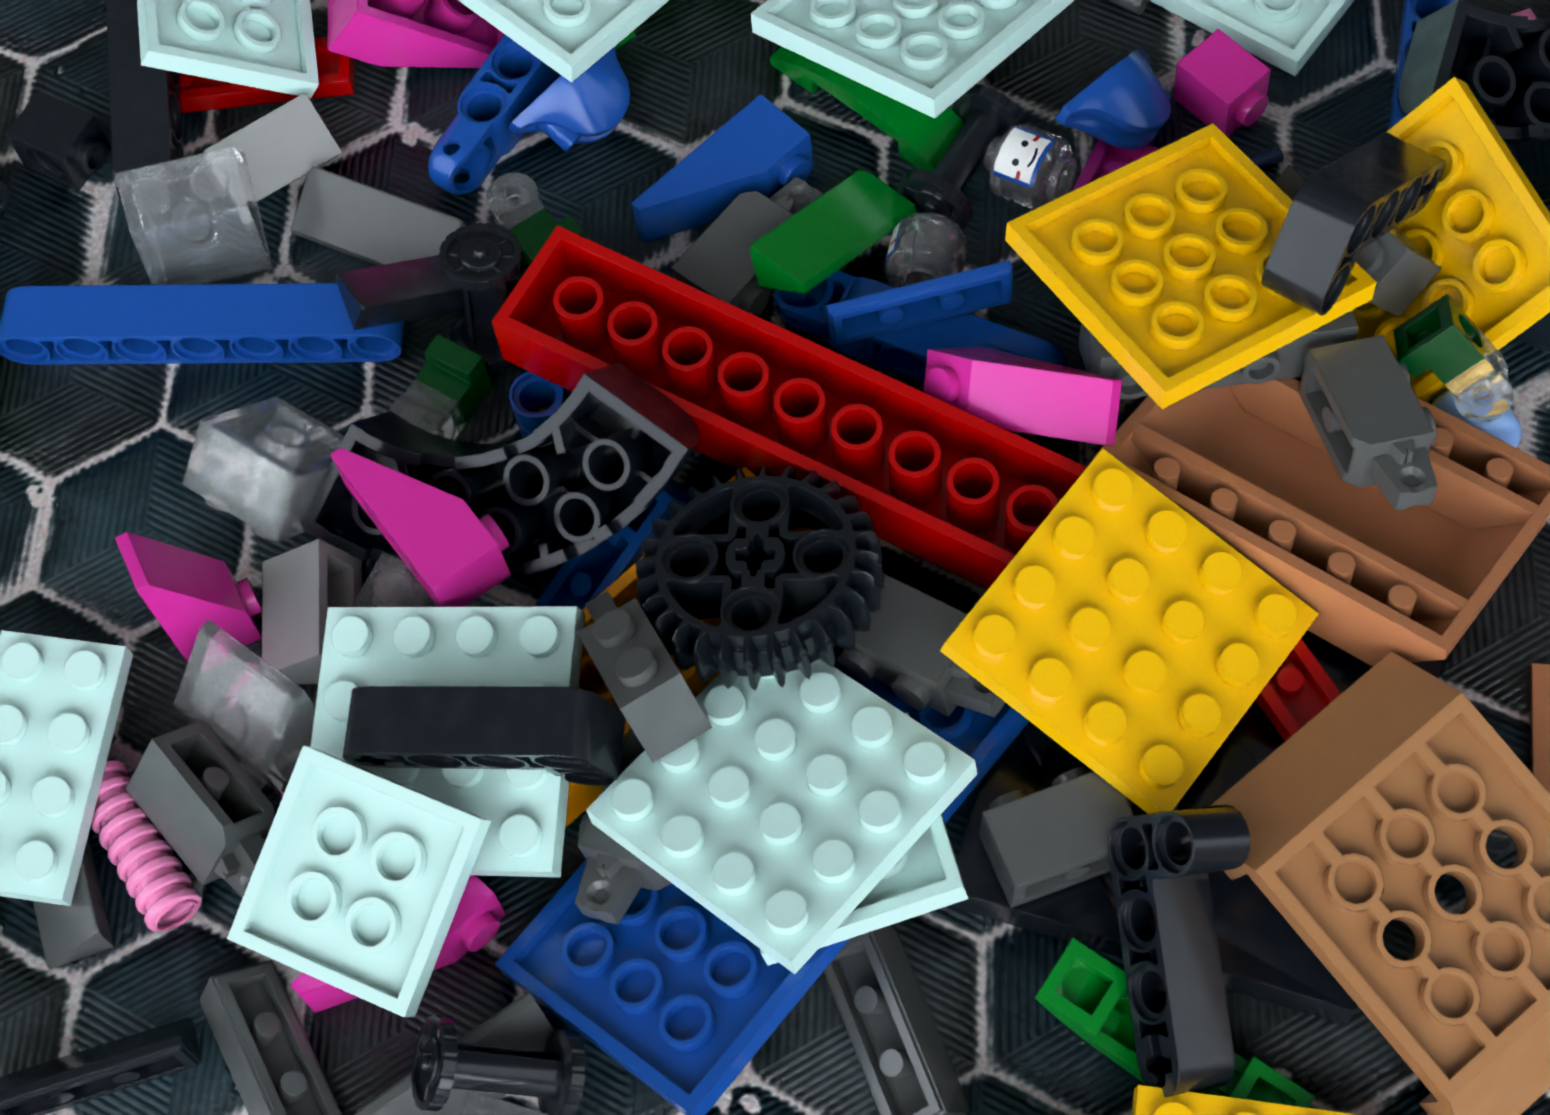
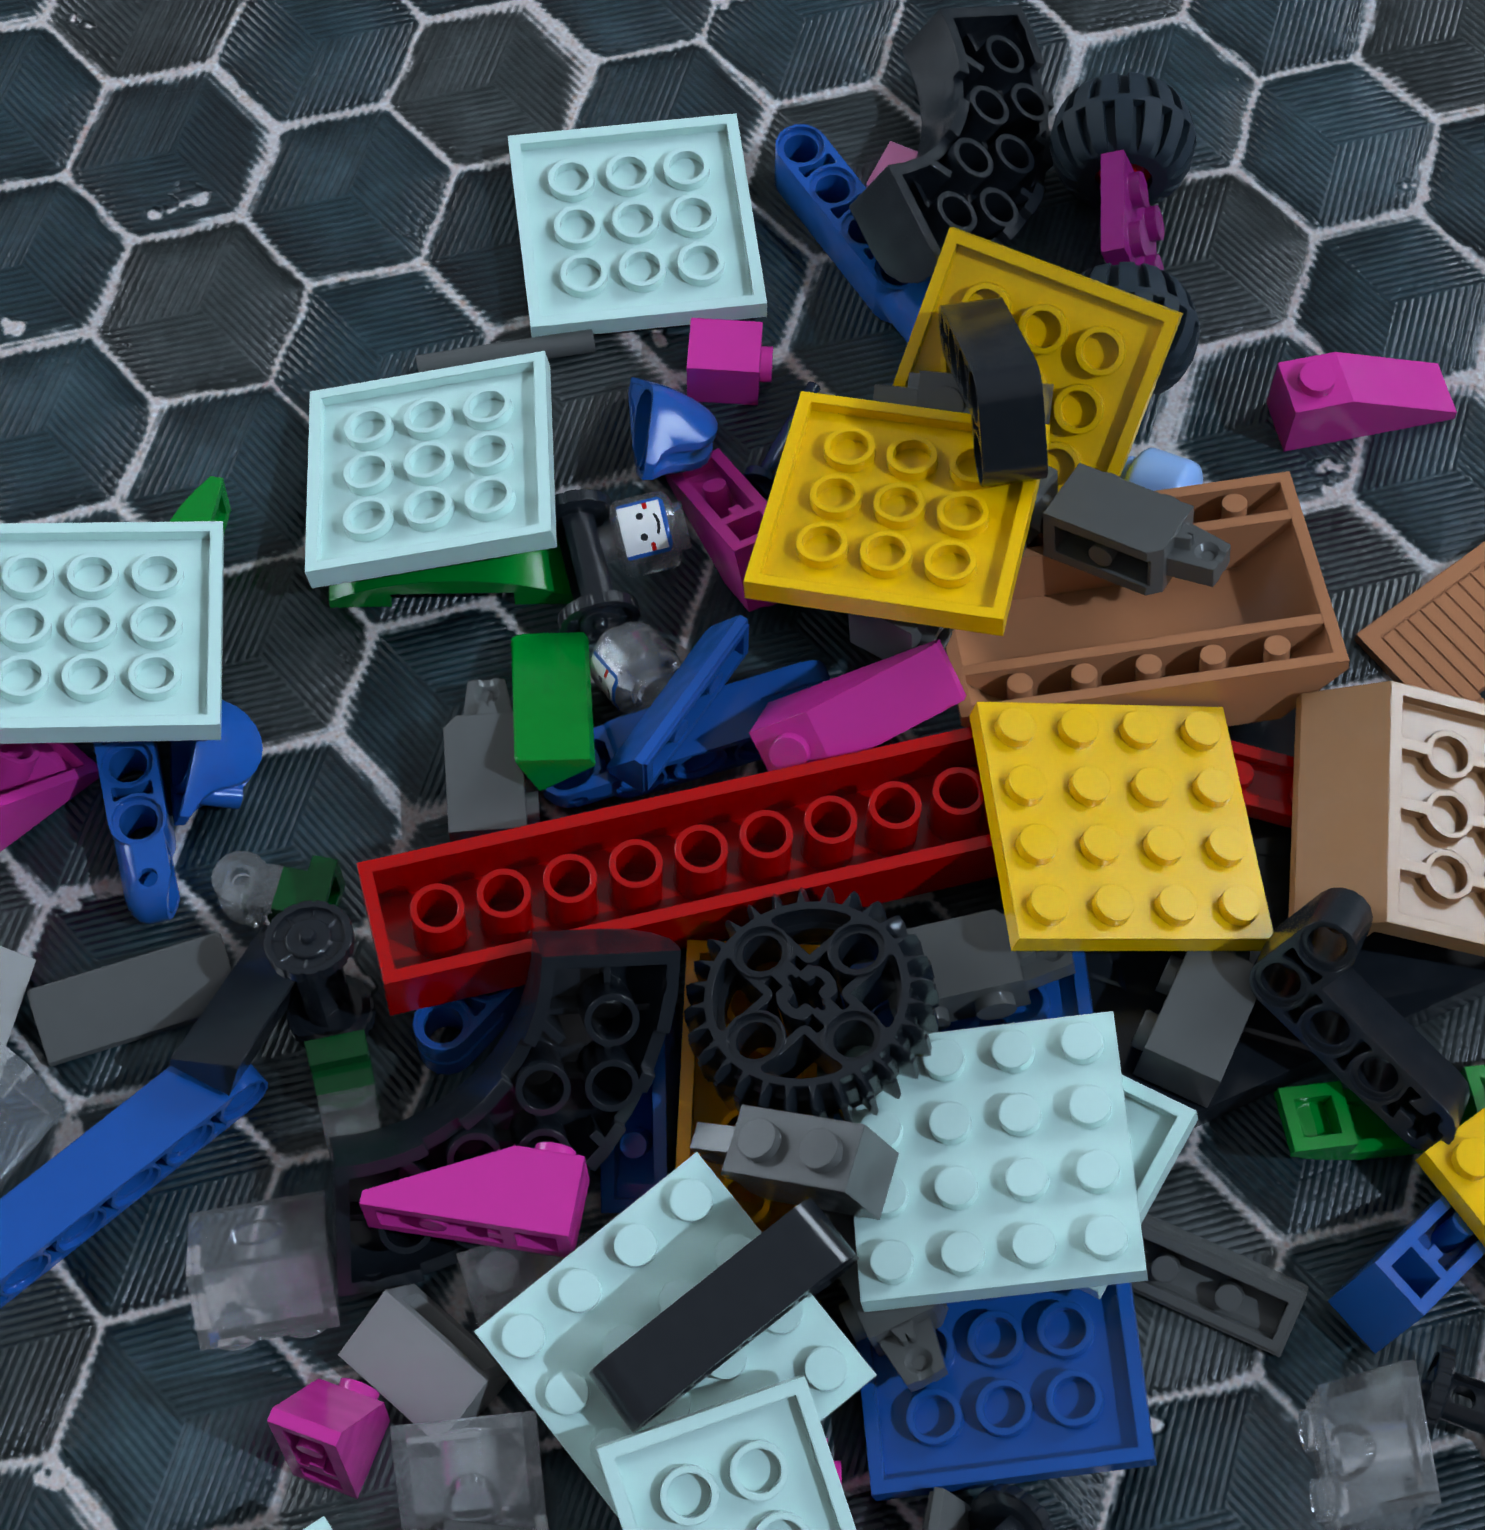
camera: 55 degrees left, 0 degrees up
blue slope [631,94,814,242] -> none
dark green leg [1393,294,1513,423] -> none

